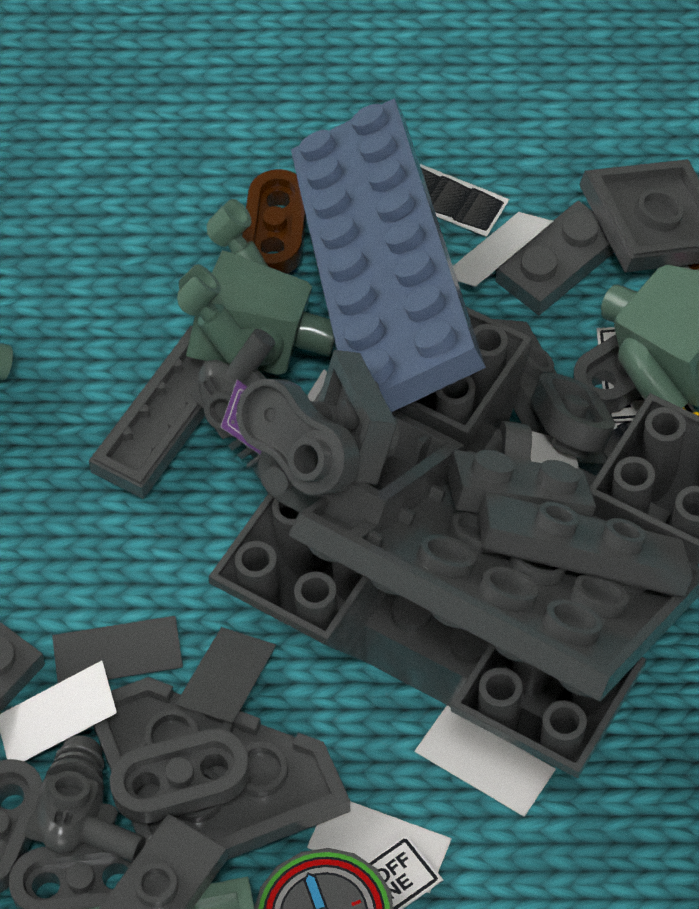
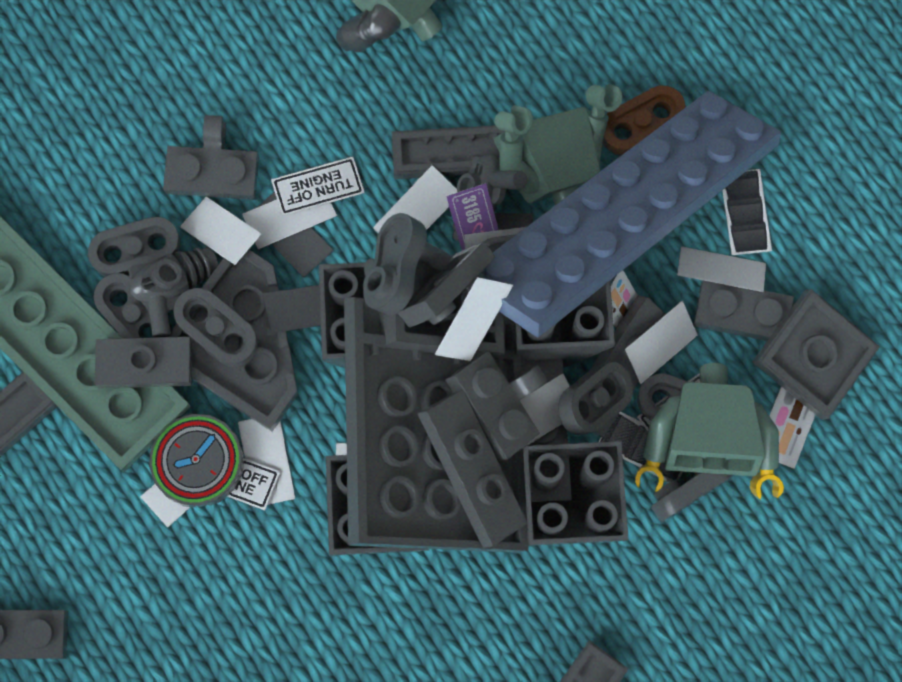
camera: 55 degrees right, 20 degrees up
none -> white sticker [242,199,337,249]
none -> white sticker [271,157,365,216]
none -> white sticker [373,166,457,233]
none -> white sticker [435,277,513,361]
none -> white sticker [625,301,698,384]

